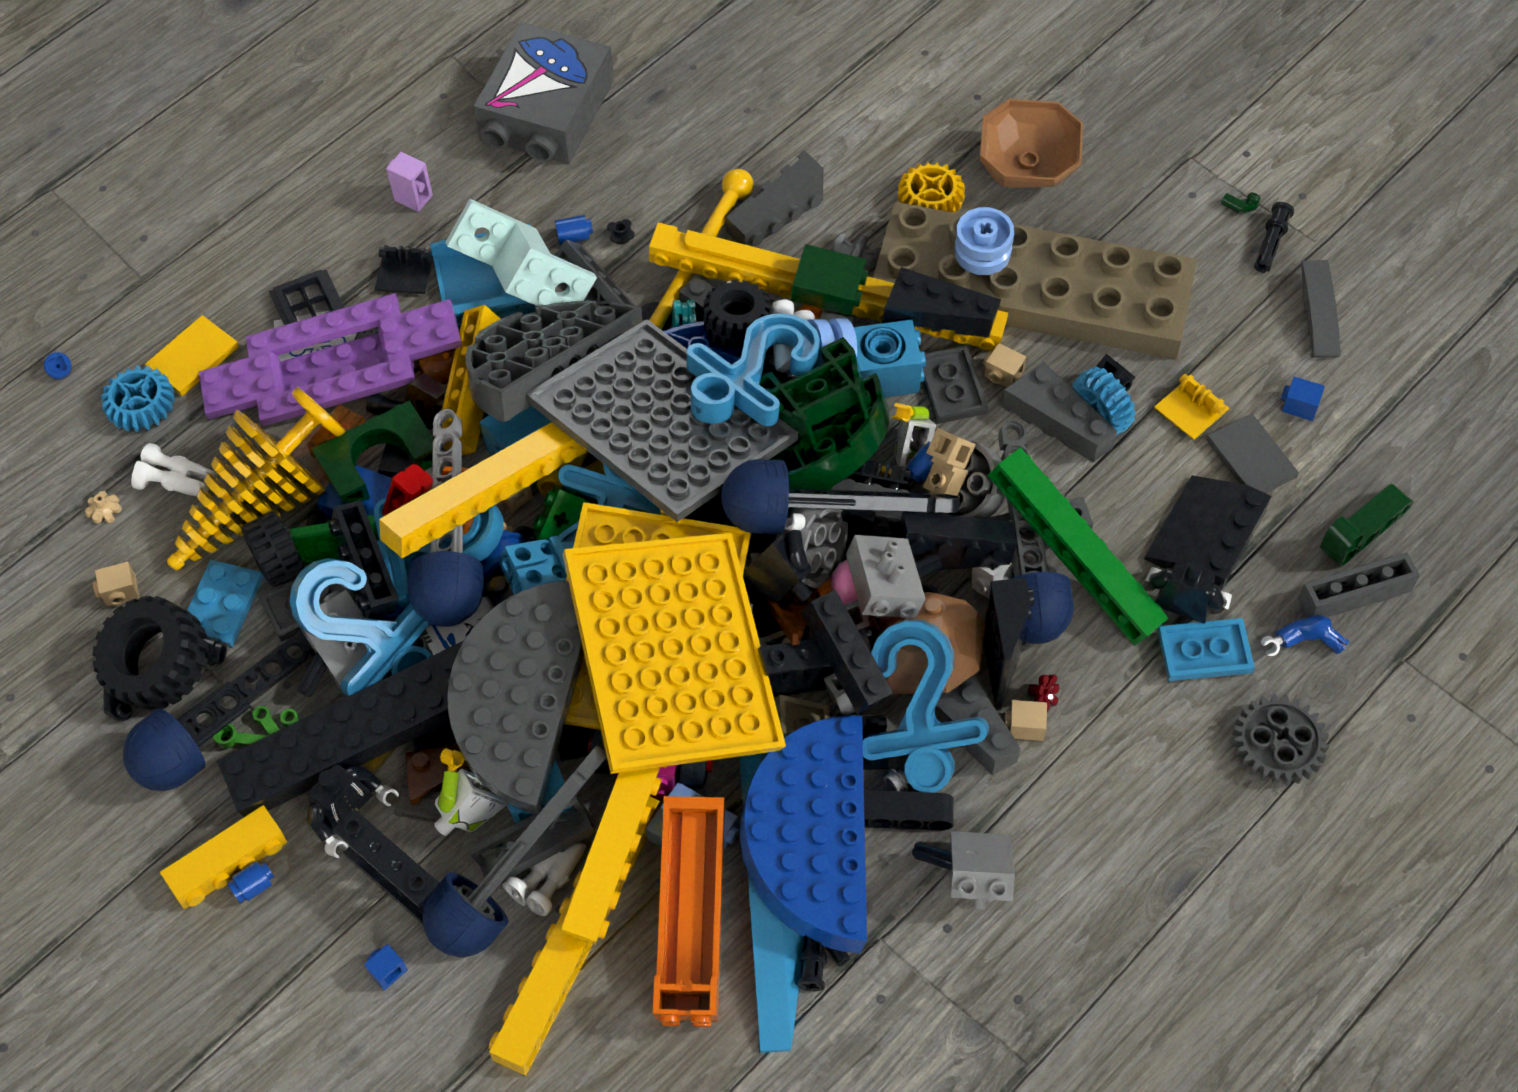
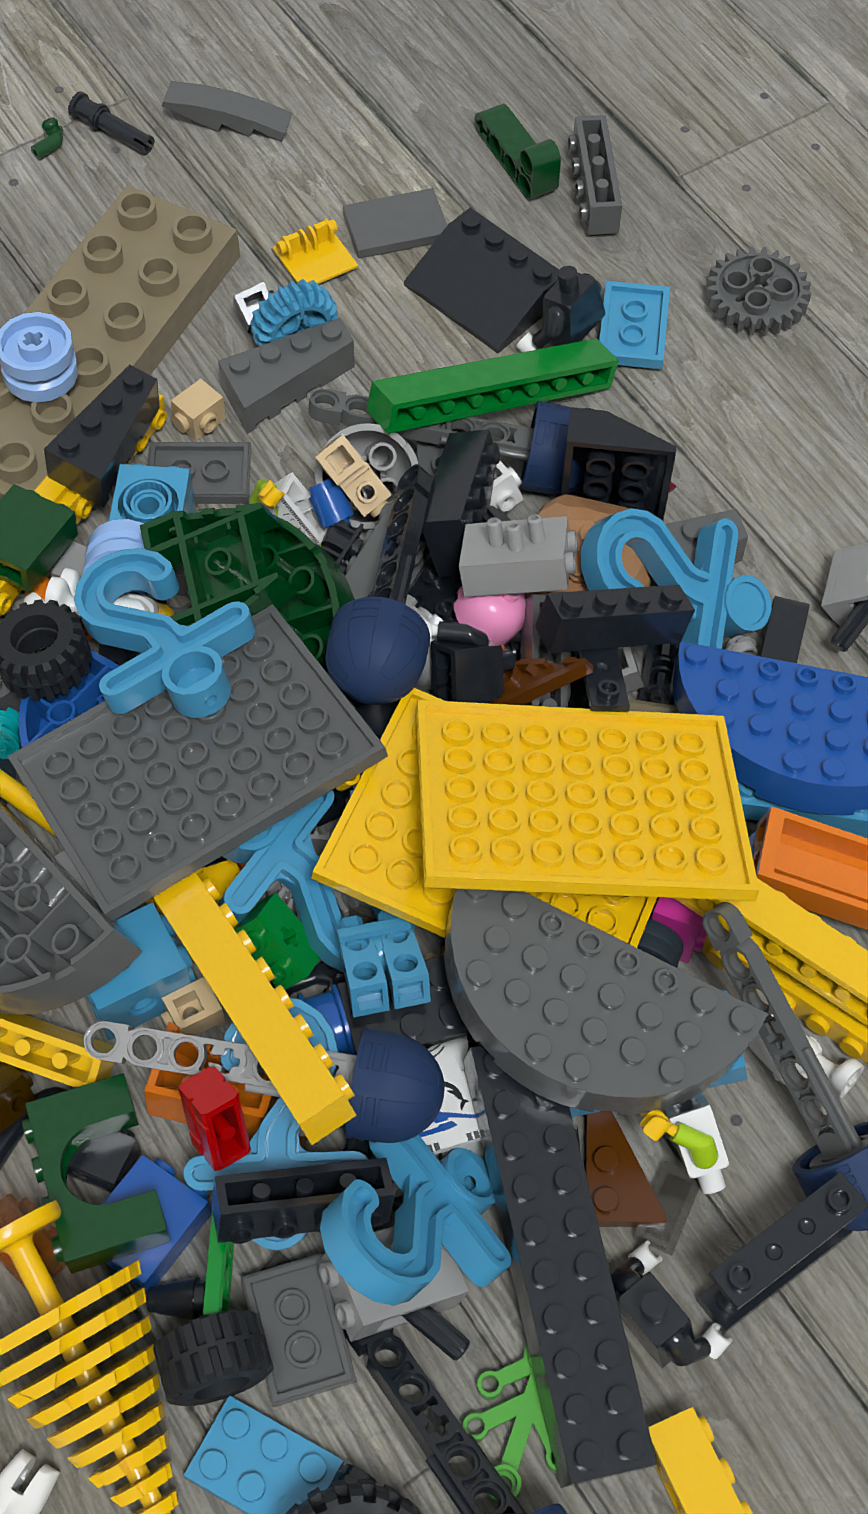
camera: 80 degrees left, 0 degrees up
blue brick [227,861,274,903] -> none
dark grey fence [468,795,596,883] -> none
tan brick [1004,700,1047,741] -> none
blue arm [1261,615,1349,656] -> none
blue brick [1280,376,1325,421] -> none

